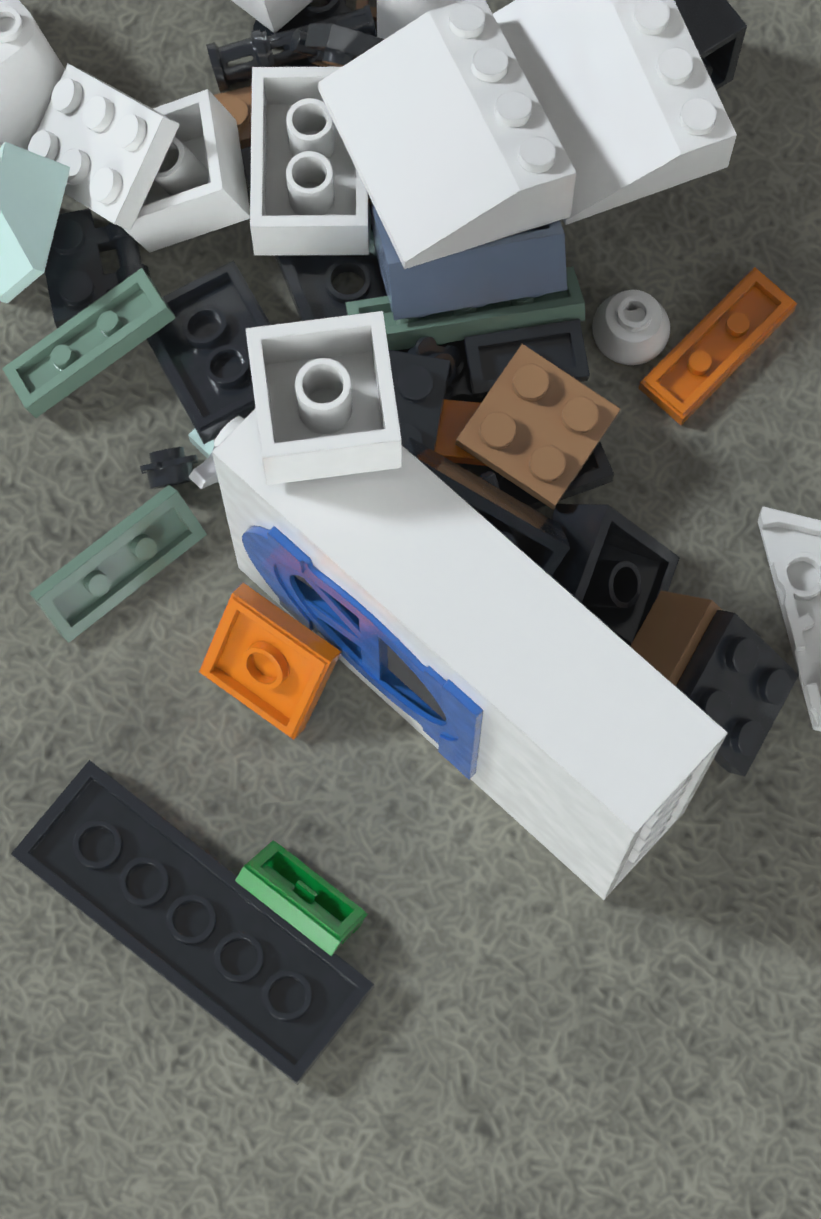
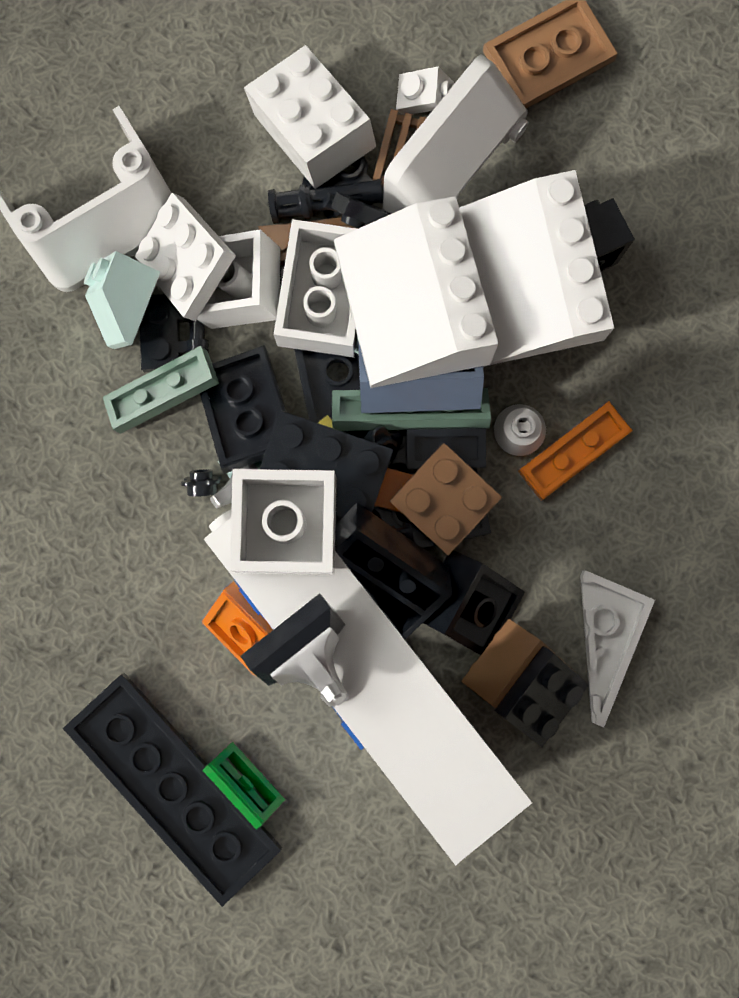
camera: 10 degrees right, 10 degrees up
sand green plate [29,485,207,643] -> none
none -> piece [241,593,349,707]

